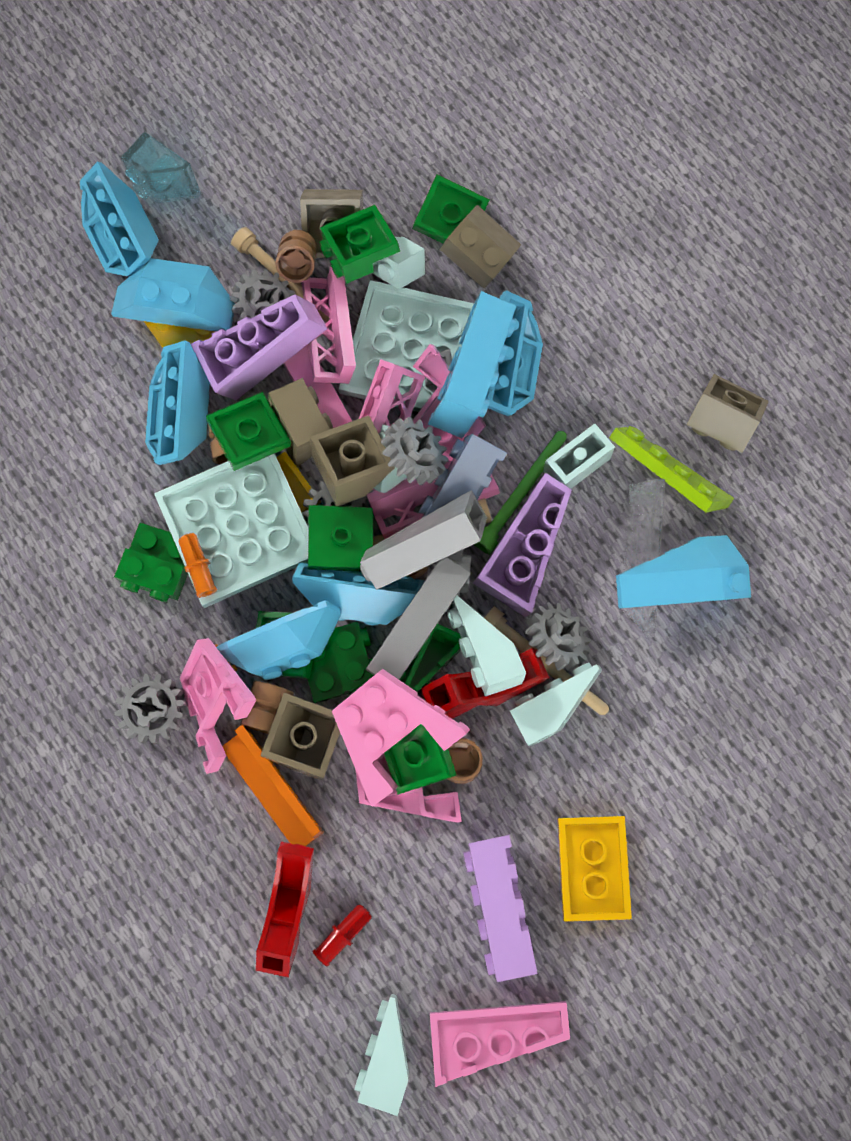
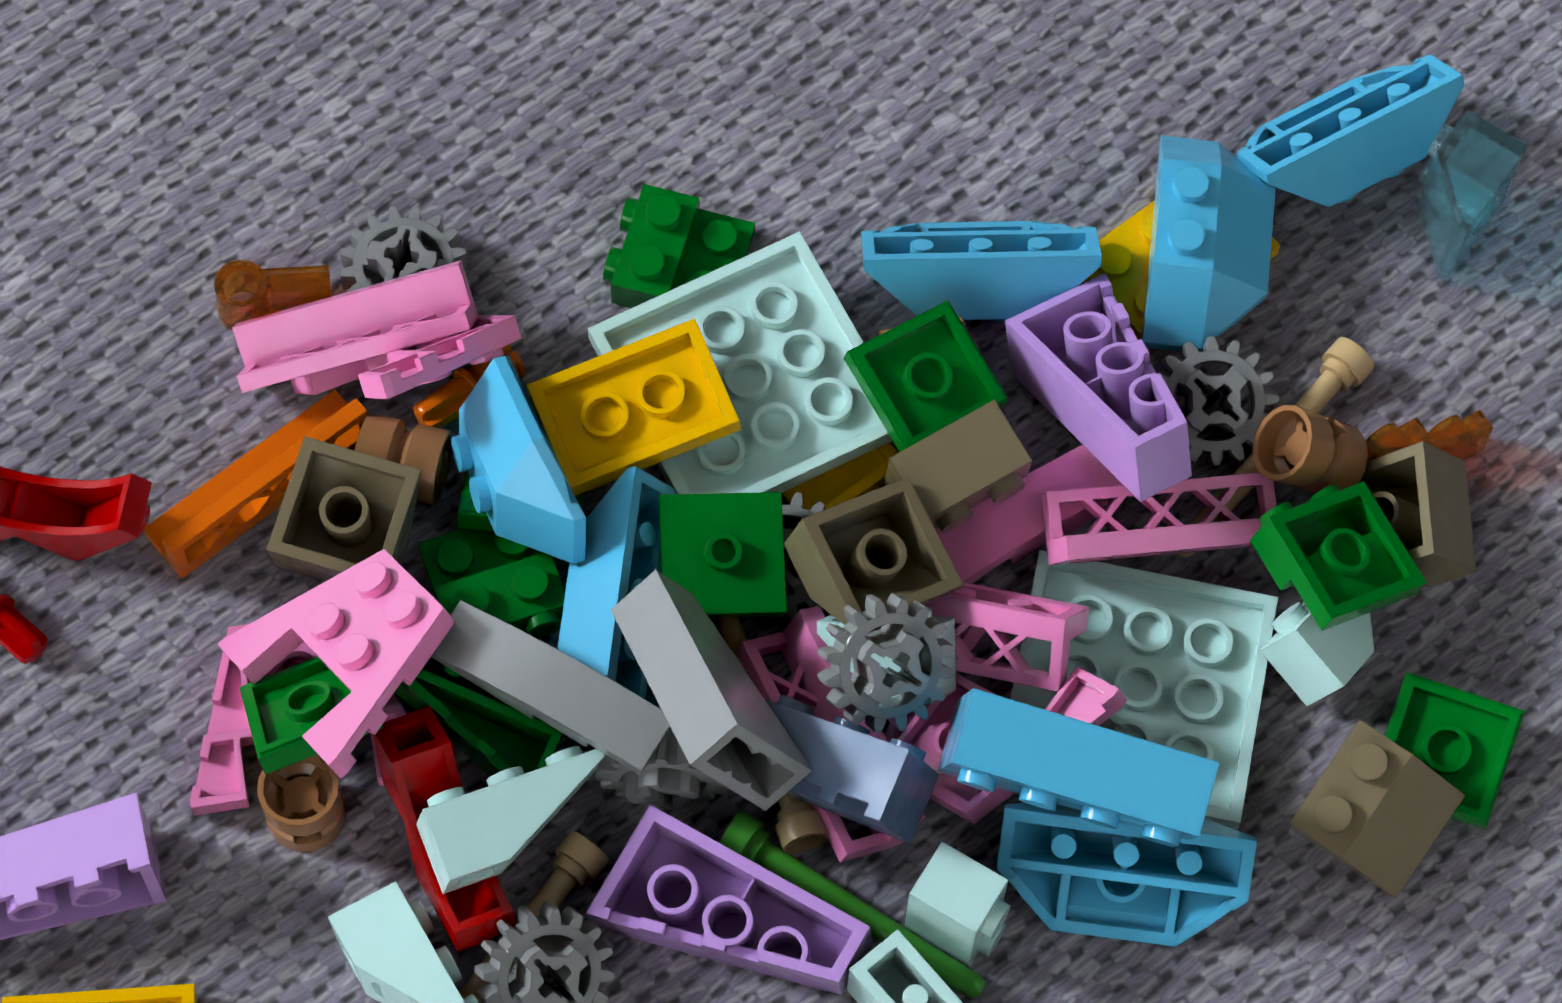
camera: 80 degrees right, 10 degrees down
orange axle [178,533,217,598] -> none
none -> clear orange piece [214,260,331,331]
none -> bright pink fence [232,260,479,393]
none -> yellow plate [527,318,741,496]
none -> light aqua brick [904,842,1011,968]
none -> clear orange slope [1366,410,1493,461]

